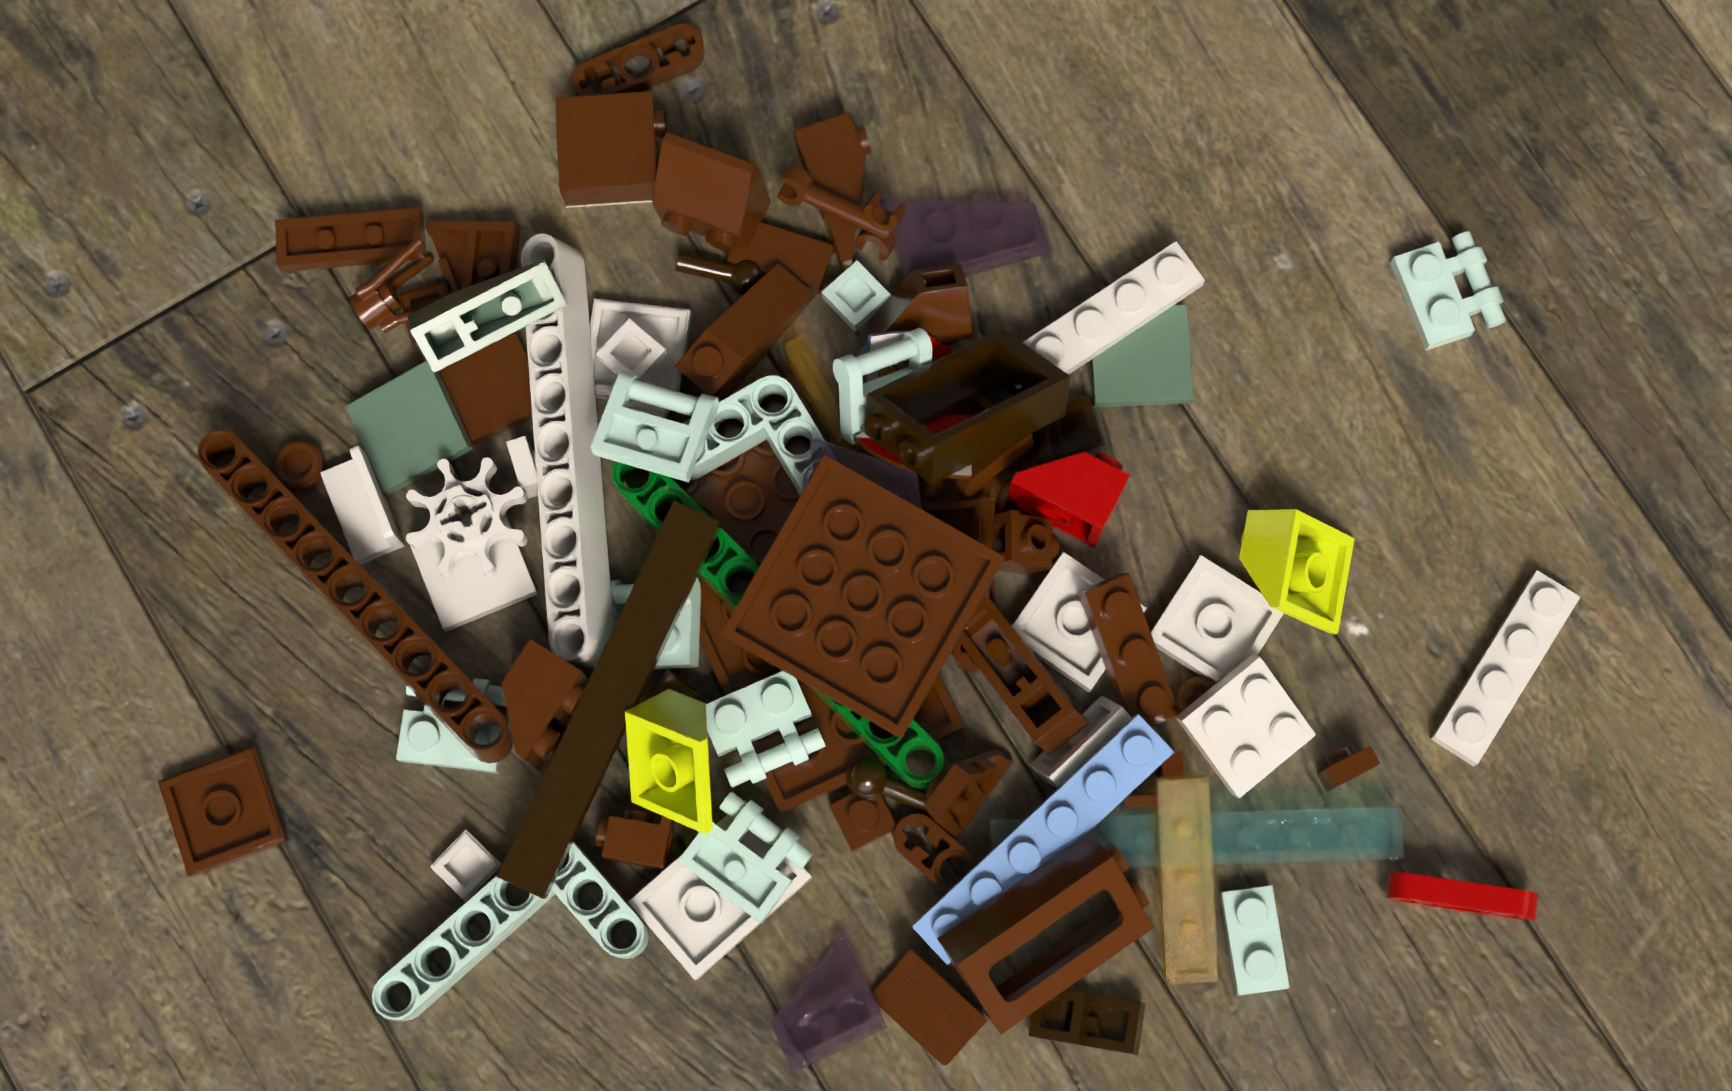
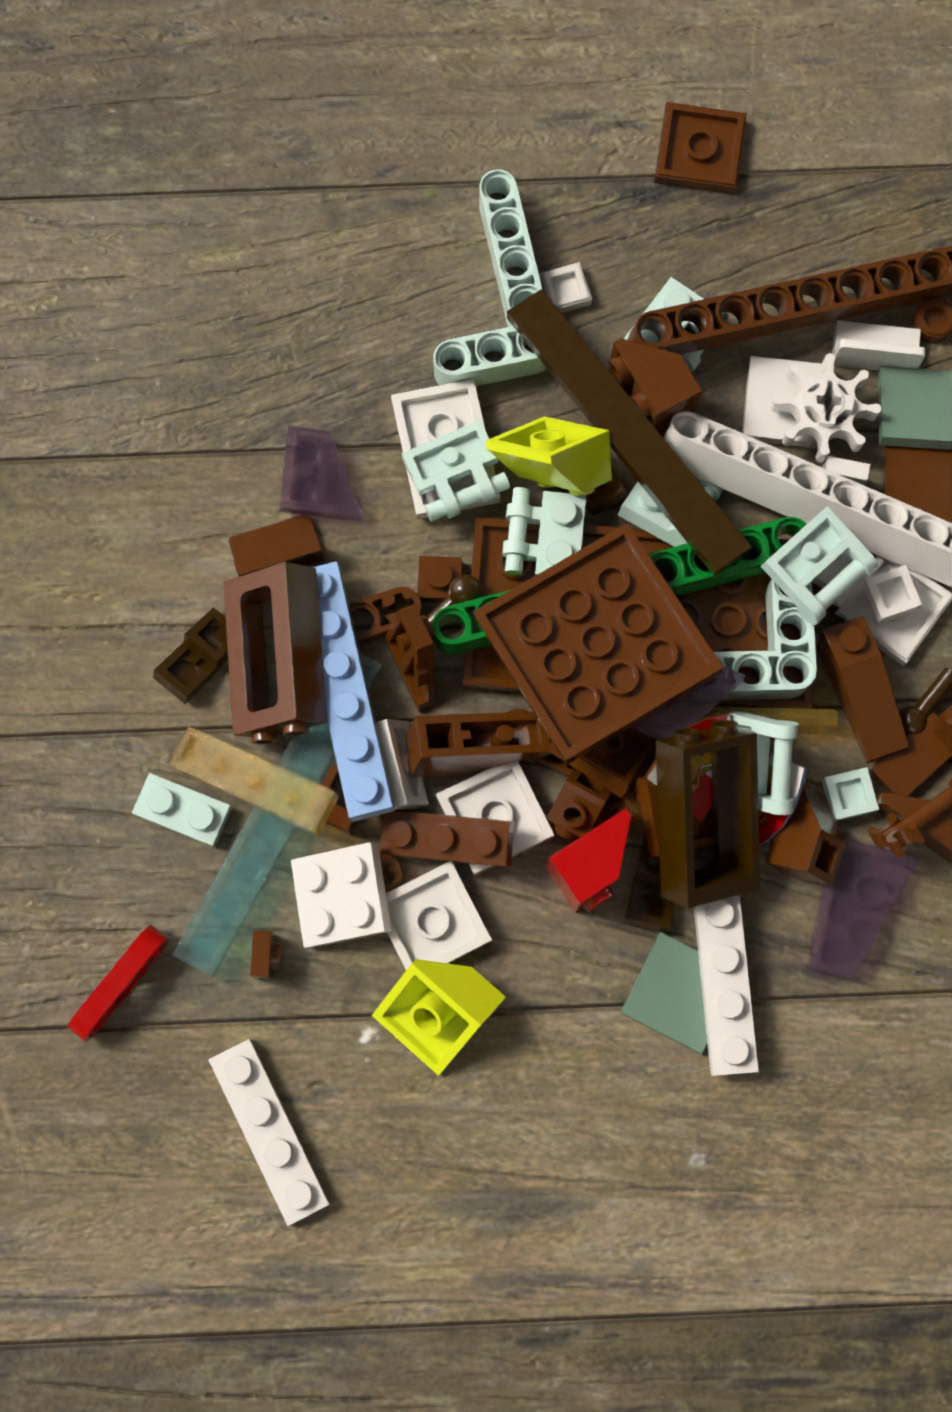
camera: 115 degrees right, 0 degrees up
reddish brown brick [596,809,676,871] -> none
light aqua plate [1390,231,1506,351] -> none

